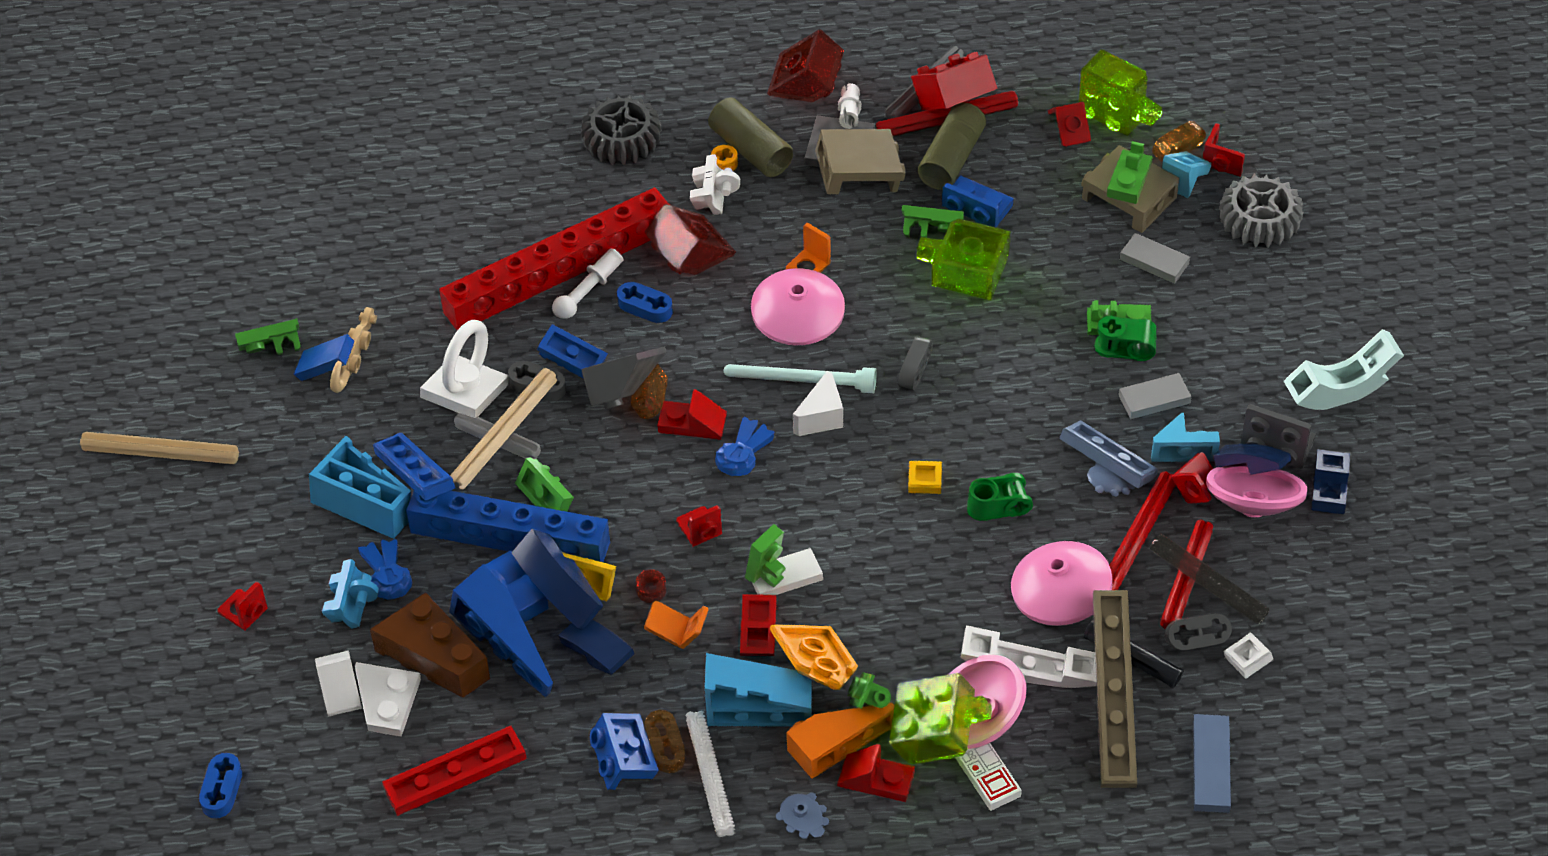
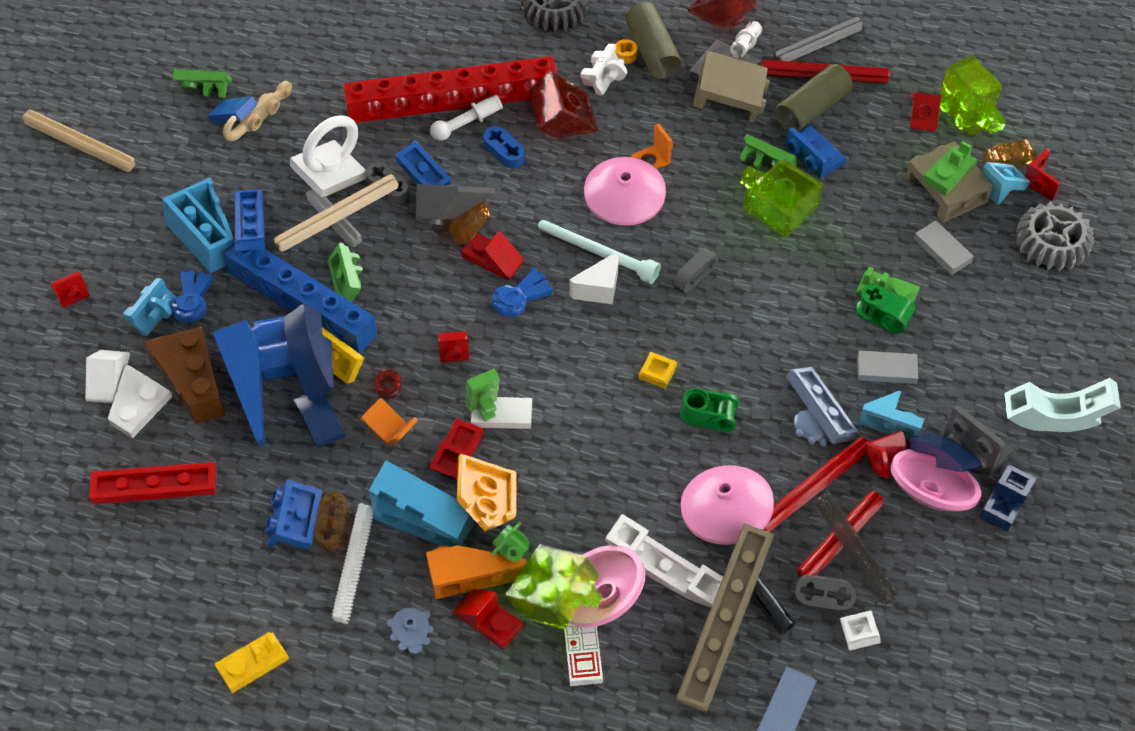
camera: 20 degrees right, 5 degrees up
red container [911,52,998,110] -> none

